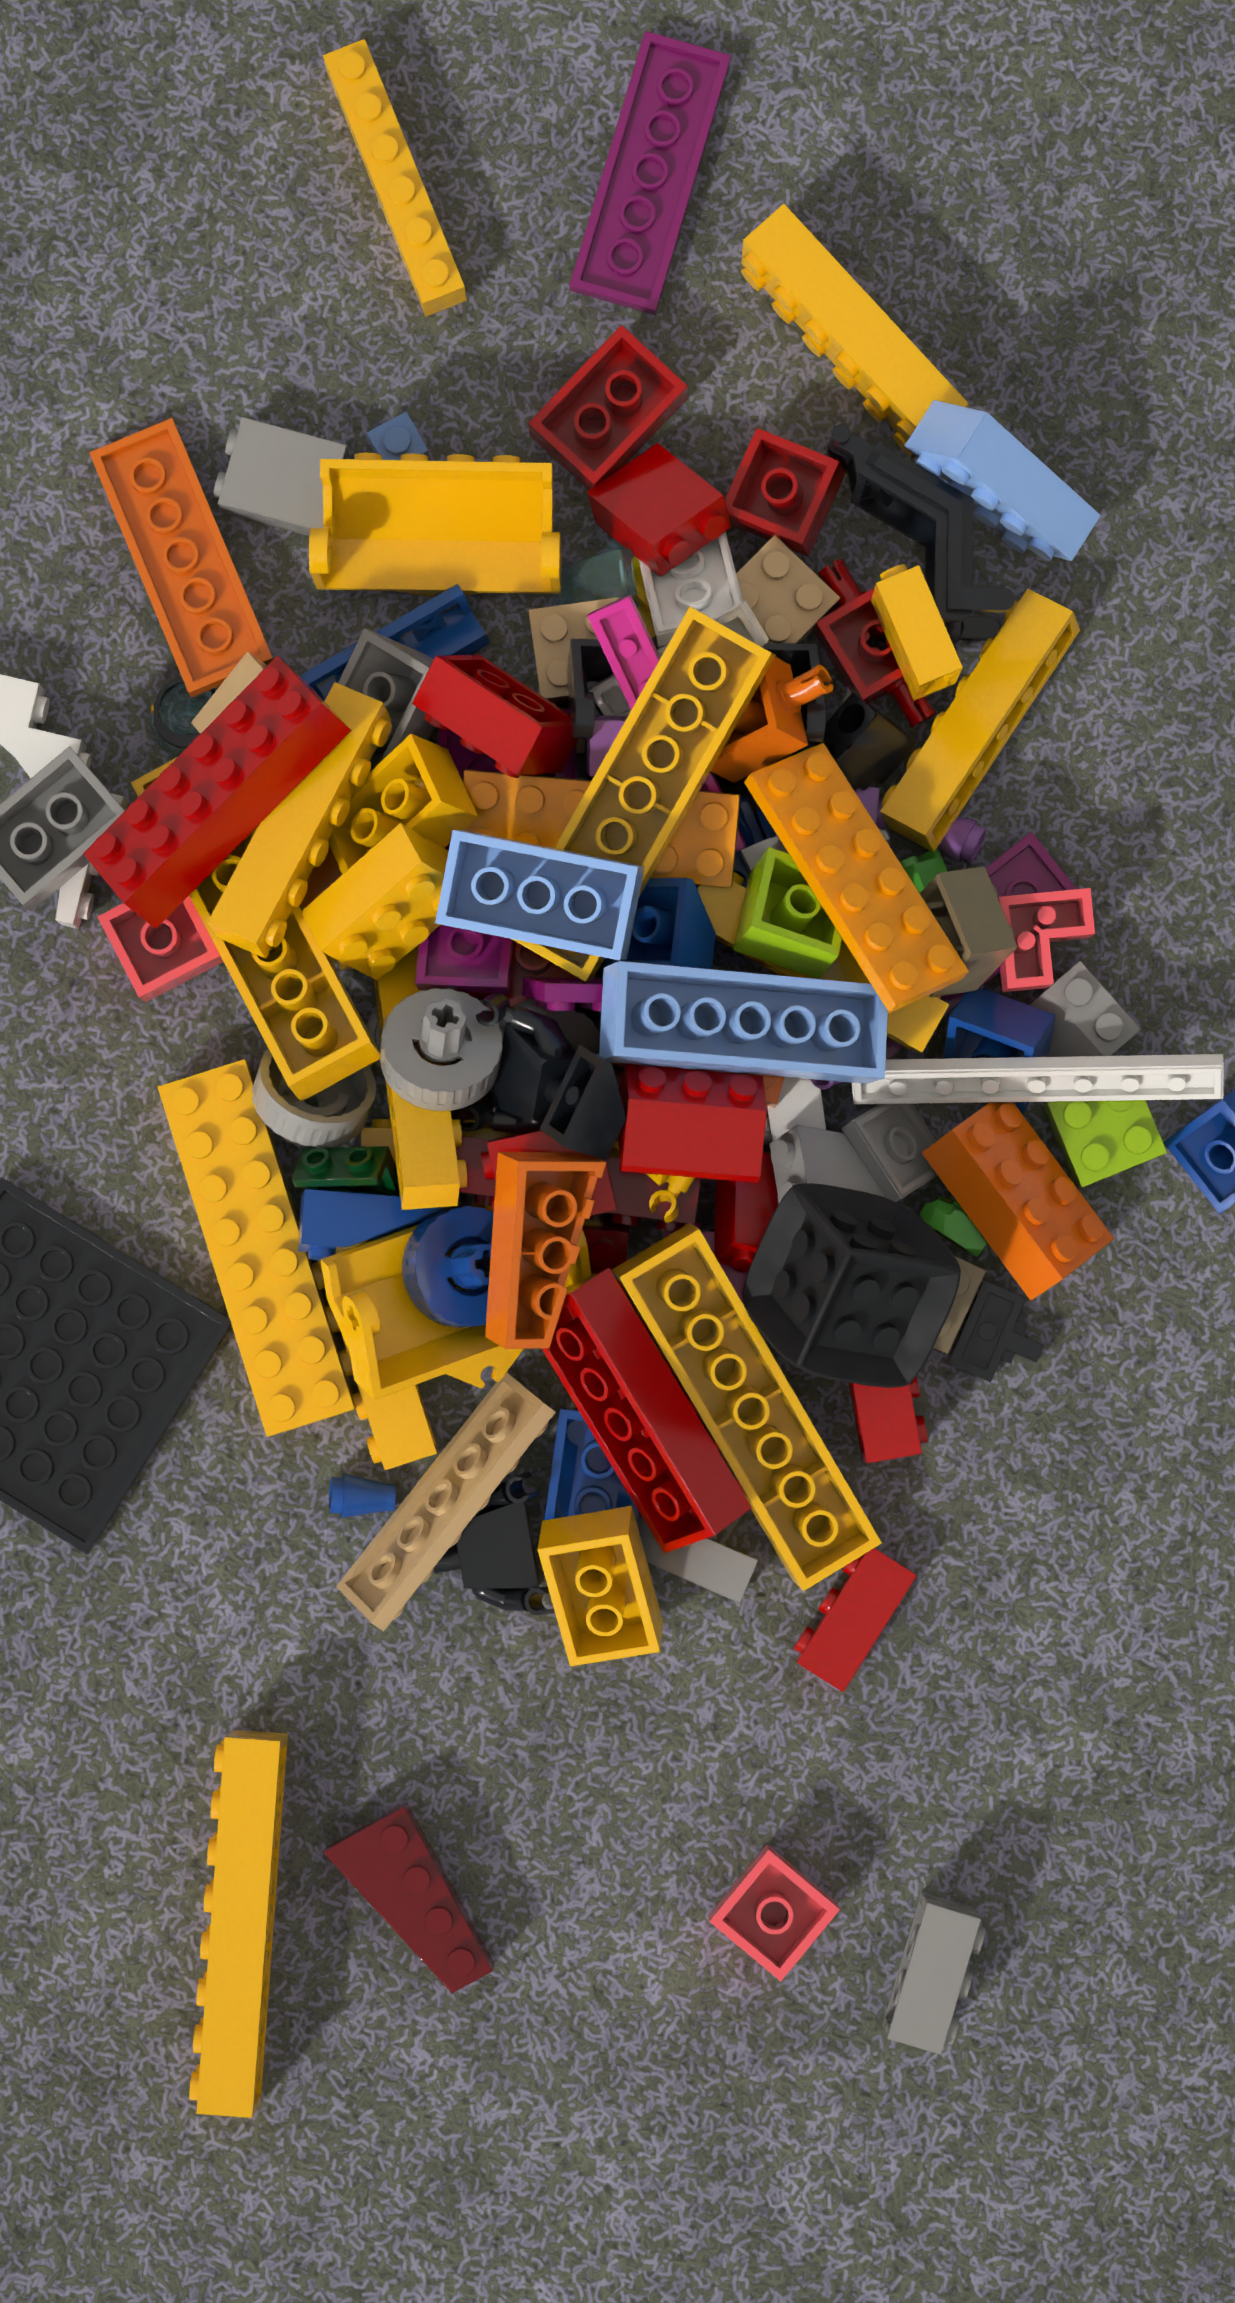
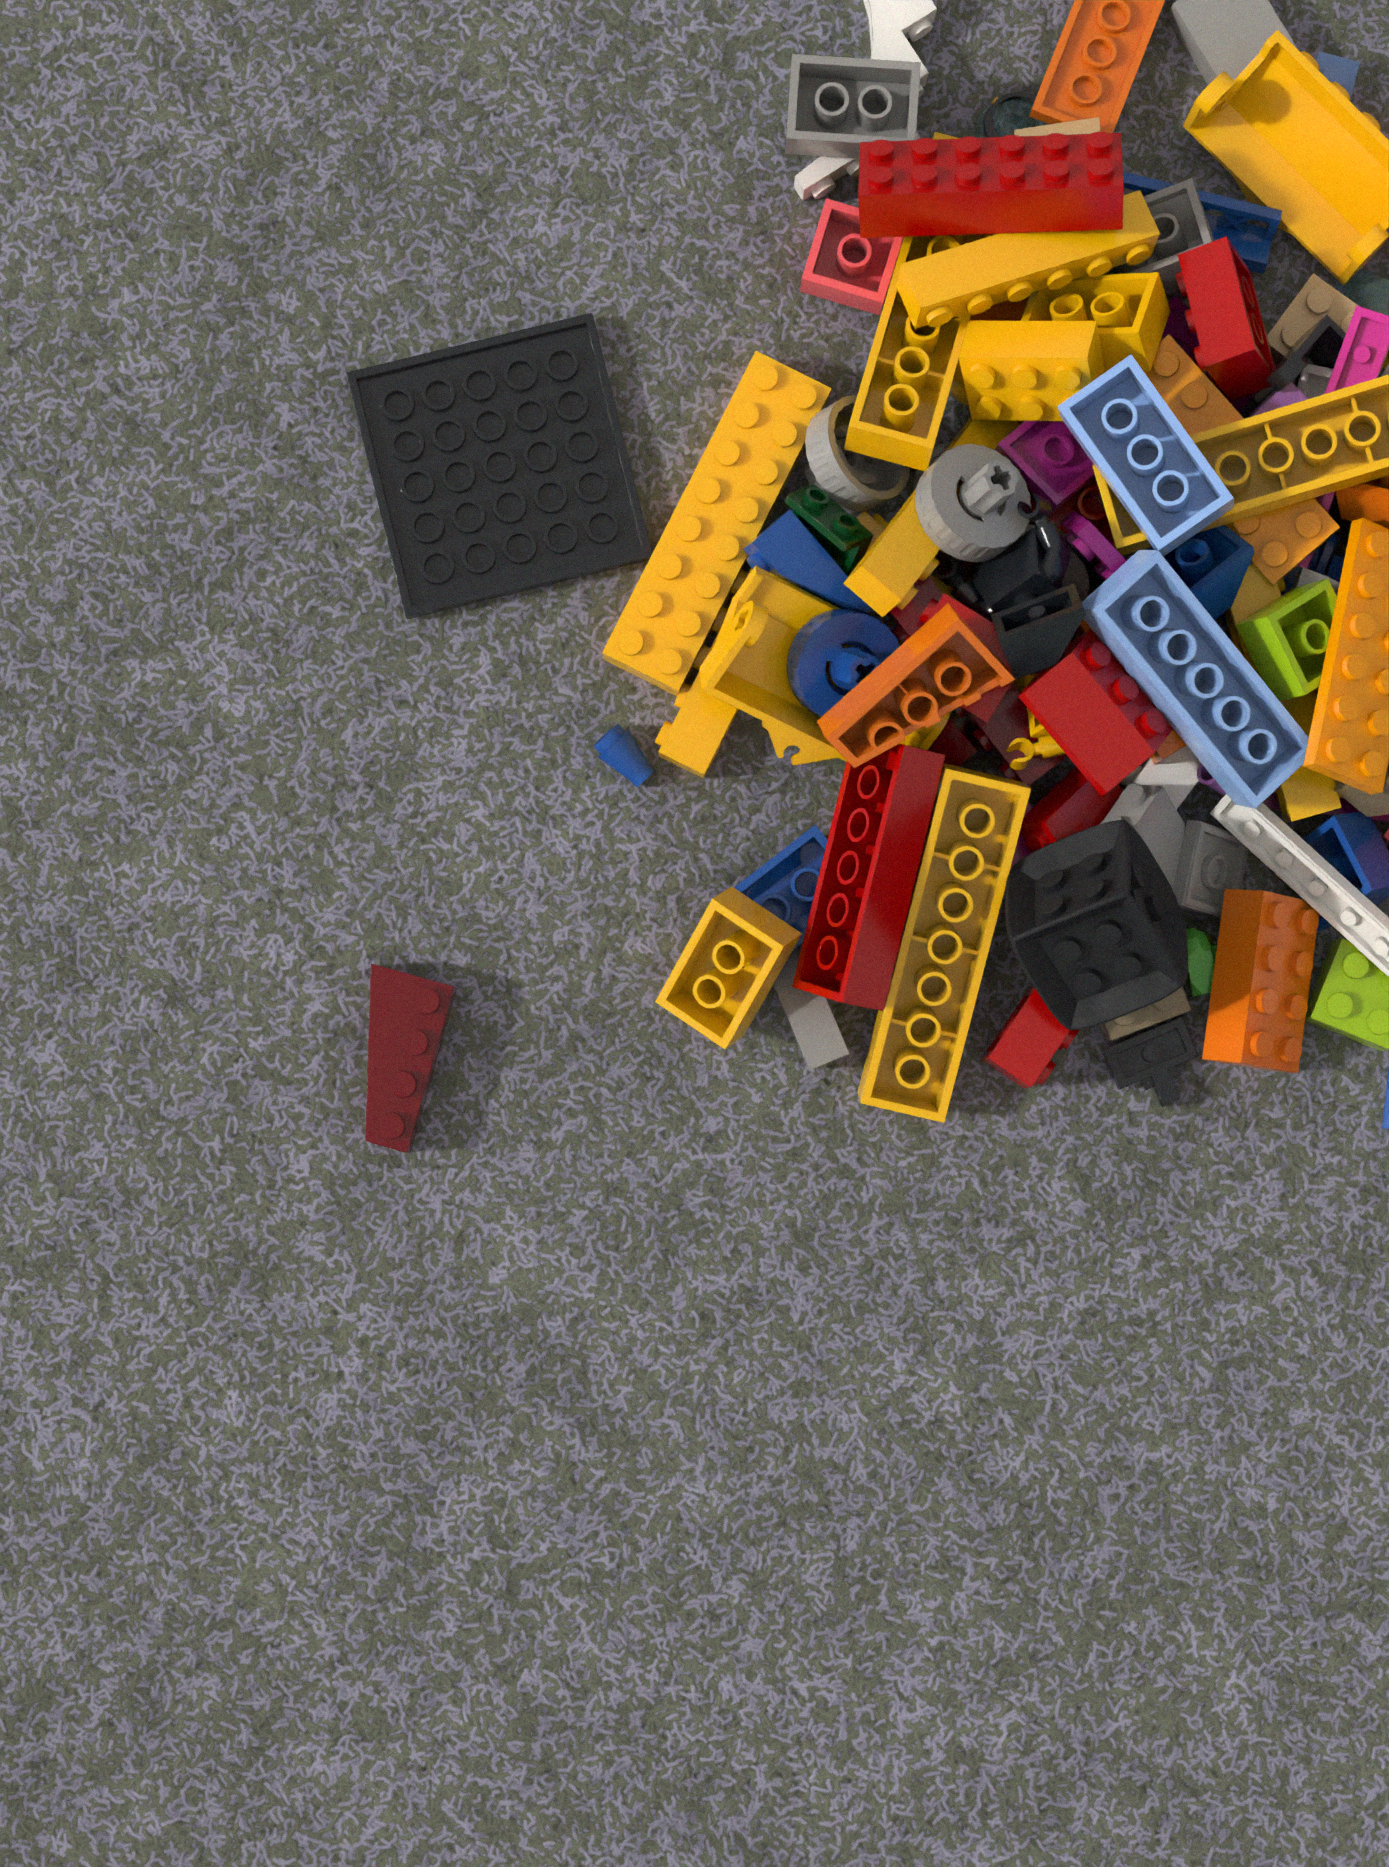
camera: 35 degrees right, 0 degrees up
yellow brick [189,1730,288,2118] -> none
tan plate [336,1372,556,1632] -> none
black torso [434,1472,555,1615] -> none
coral brick [708,1844,840,1982] -> none
red brick [793,1548,917,1692] -> none
light grey brick [882,1892,986,2055] -> none

